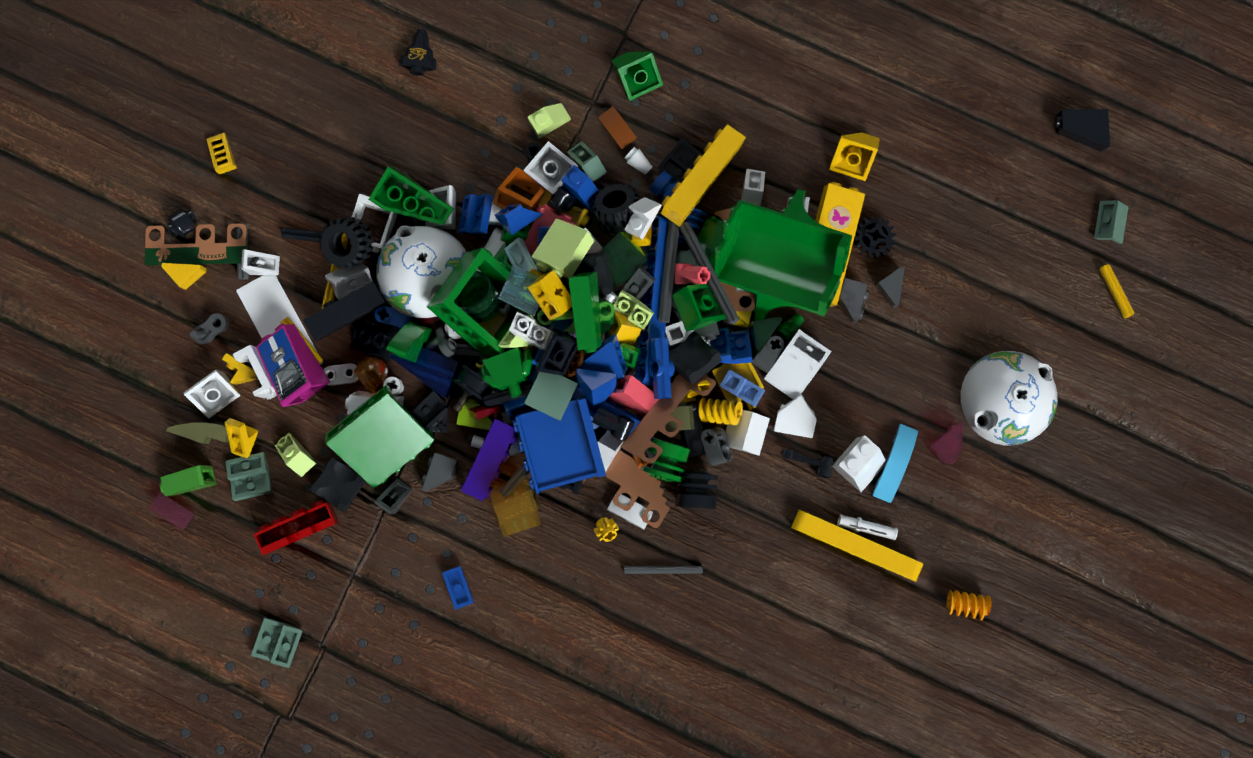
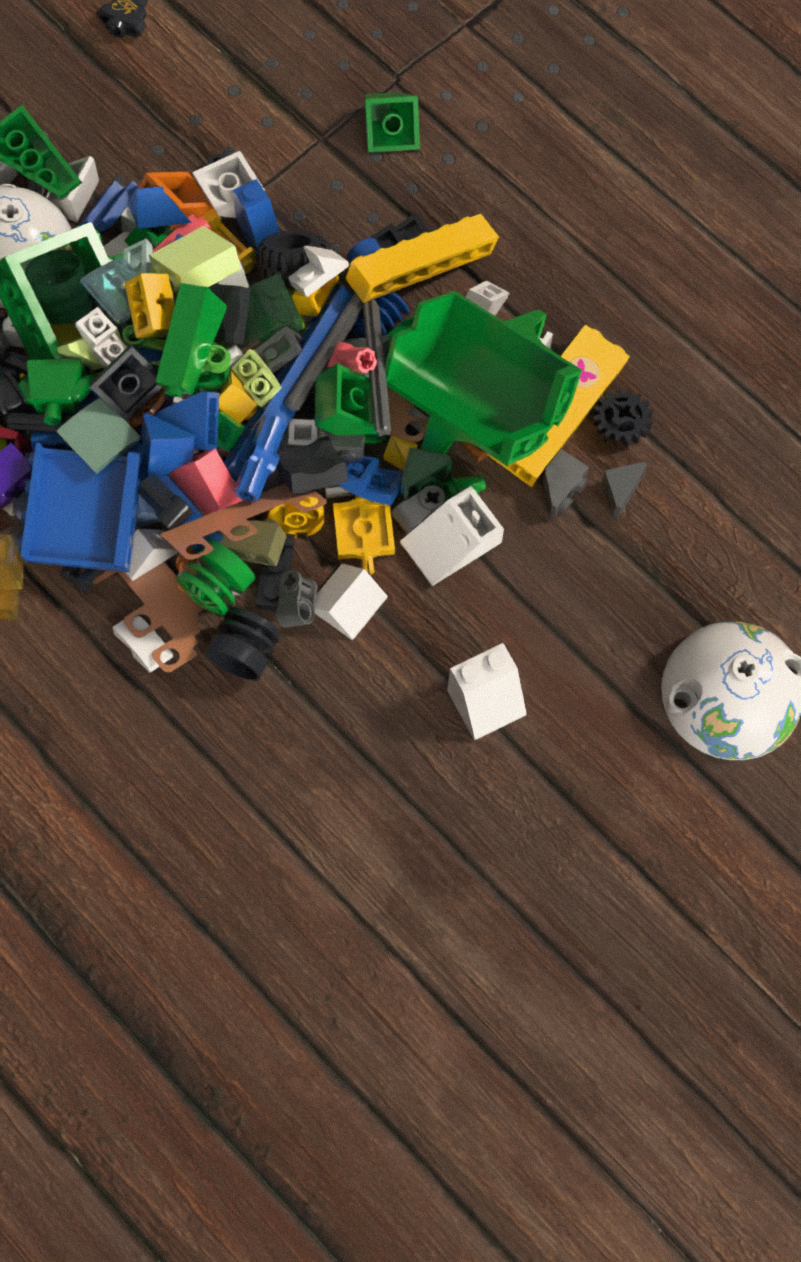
camera: 15 degrees right, 15 degrees down
yellowish green slope [528,103,571,139] -> none
black piece [548,186,577,212] -> none
sand green slope [567,141,607,182] -> none
yellow gear [593,517,619,542] -> none
dark orange slope [598,106,637,149] -> none
dark grey bar [624,566,703,574] -> none
white cone [625,147,653,175] -> none
yellow piece [699,398,743,425] -> none
medium blue slope [720,369,765,407] -> none
white slope [774,394,817,438] -> none
black brick [782,449,833,479] -> none
yellow beam [791,510,923,582] -> none
yellow slope [829,132,880,181] -> none
white pin [837,514,898,540] -> none
medium azure slope [872,424,918,503] -> none
clear pink slope [927,421,963,465] -> none
light orange piece [947,590,991,620] -> none

